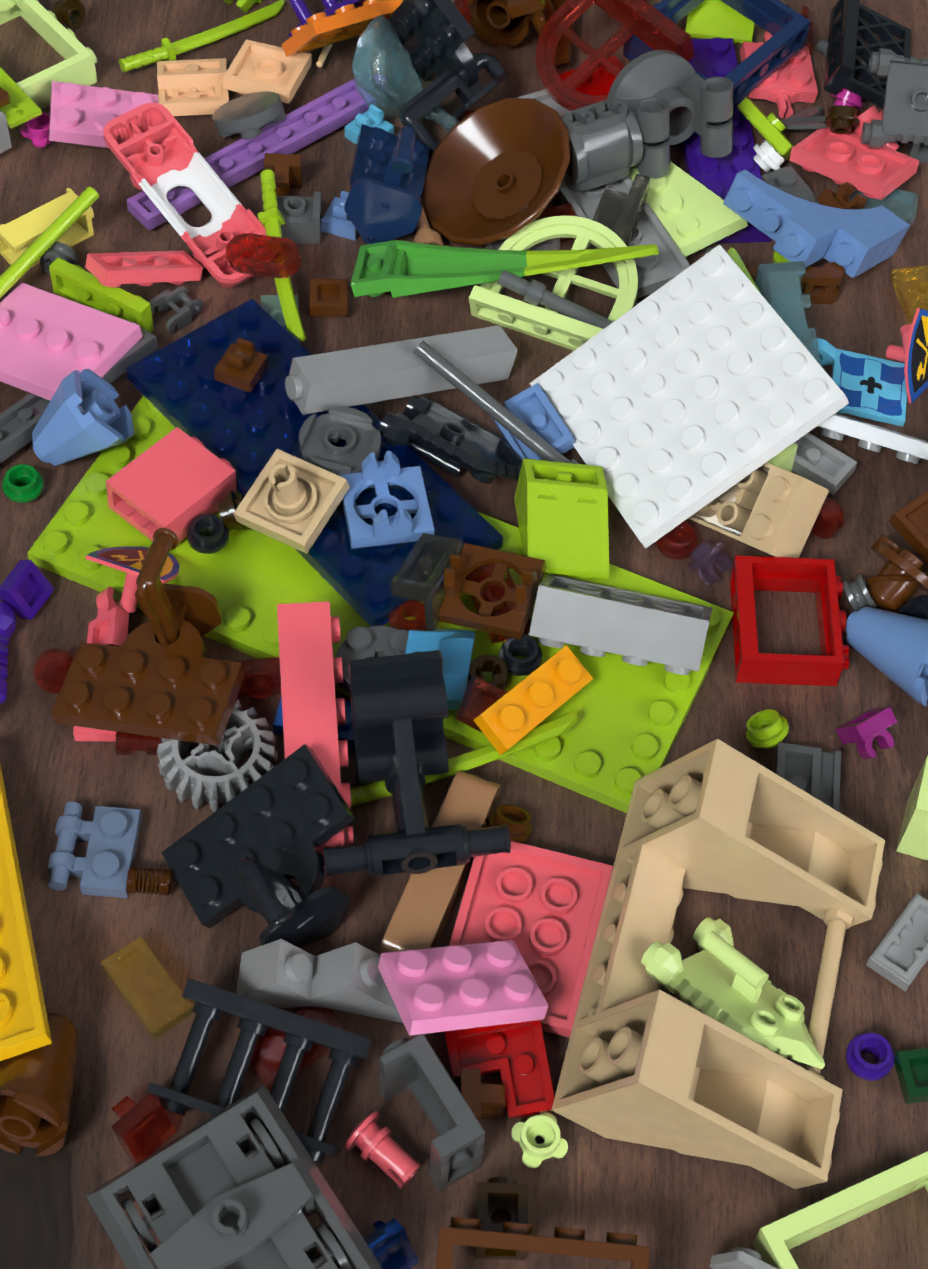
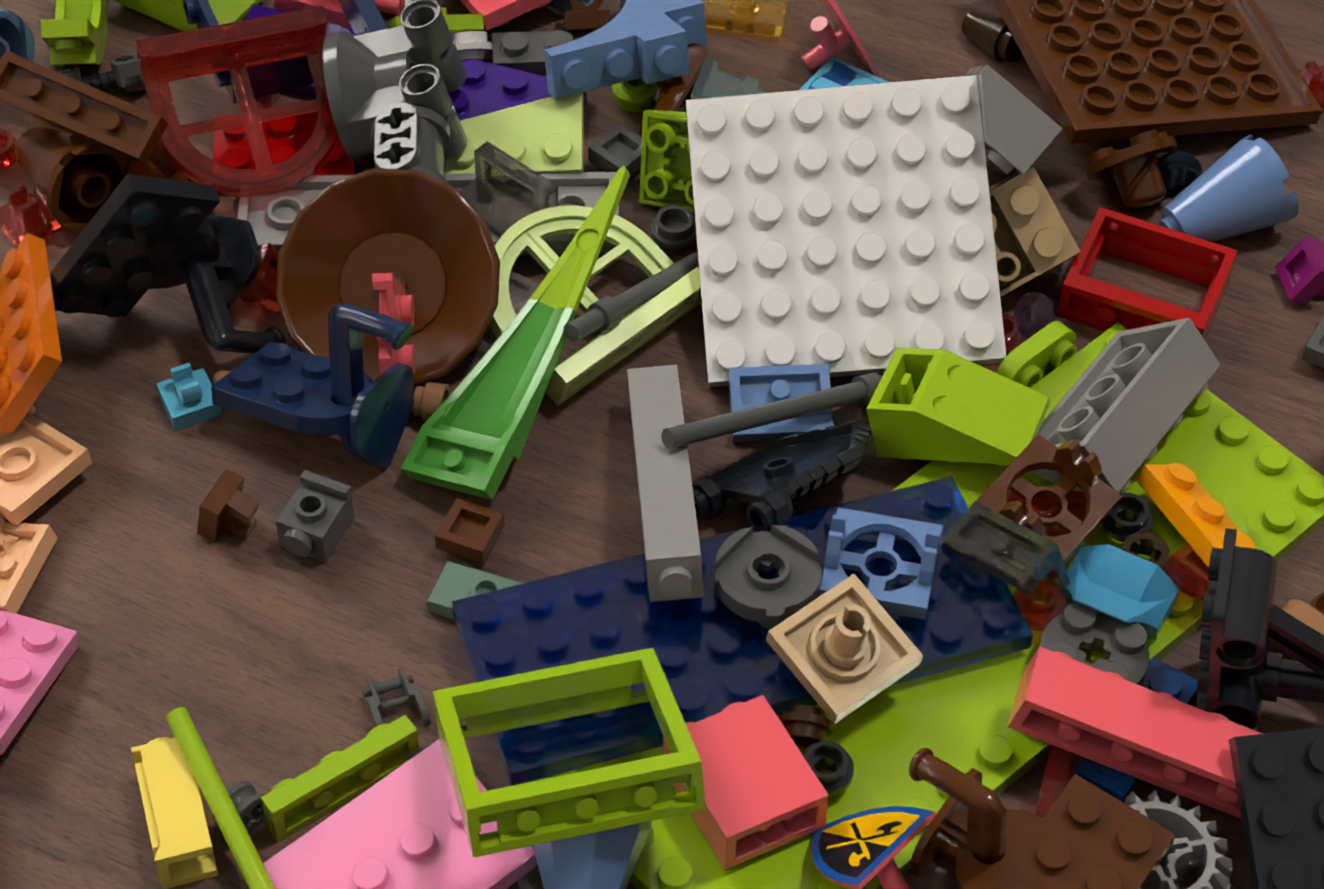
camera: 65 degrees left, 5 degrees down
coral plate [85,250,203,288] -> none
coral piece [104,103,271,289] -> none
medium lavender plate [126,78,378,231] -> none
dark grey tile [212,91,286,139] -> none
reddish brown tile [214,338,268,393] -> none
clear red plate [226,233,302,278] -> none
lime sword [258,169,306,341] -> none
medium blue tile [321,191,359,241] -> none
clear light blue hat [352,15,459,131] -> none
lime plate [746,709,789,749] -> none
dark grey bush [843,573,877,611] -> none
none -> coral wing [372,273,416,375]
none -> lime window [432,647,706,858]
none -> light grey slope [965,64,1063,175]
none -> lime plate [996,321,1077,388]

